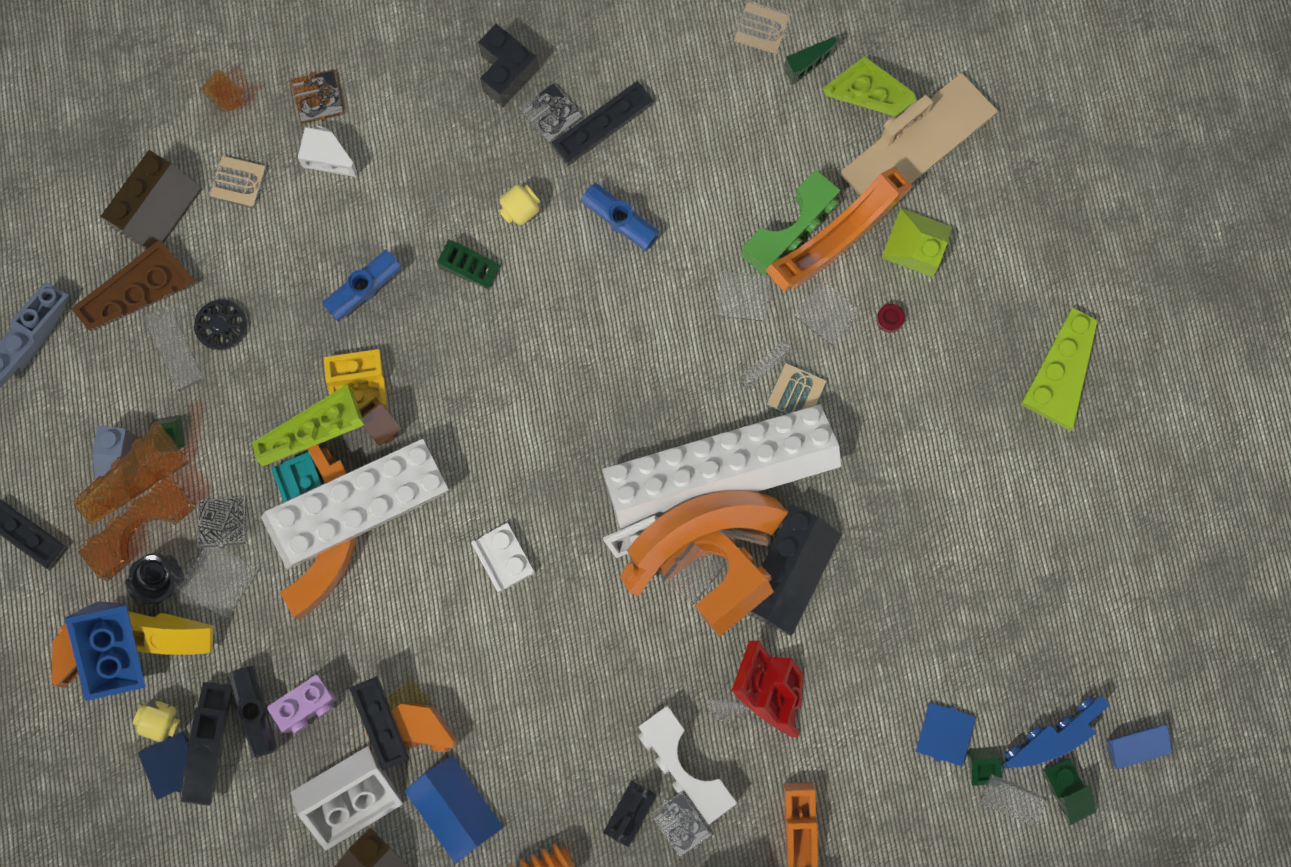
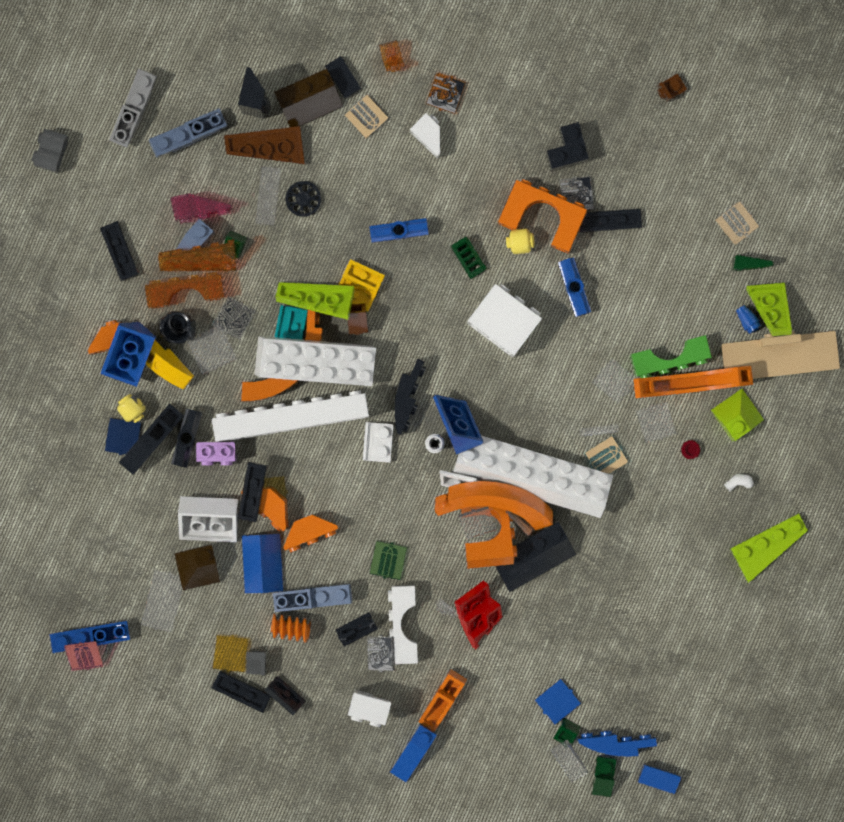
camera: 30 degrees right, 10 degrees up
none -> clear pink slope [170,193,233,224]
none -> white brick [212,390,369,442]
none -> black slope [238,67,271,119]
none -> sand blue slope [273,584,353,612]
none -> orange slope [283,514,339,552]
none -> black tile [325,56,361,99]
none -> clear green piece [369,541,407,580]
none -> black slope [395,359,426,435]
none -> white cone [425,434,444,453]
none -> blue slope [433,395,484,454]
none -> white container [467,284,542,358]
none -> orange arch [498,179,587,254]
none -> white arm [724,474,754,492]
none -> blue cone [736,305,762,334]

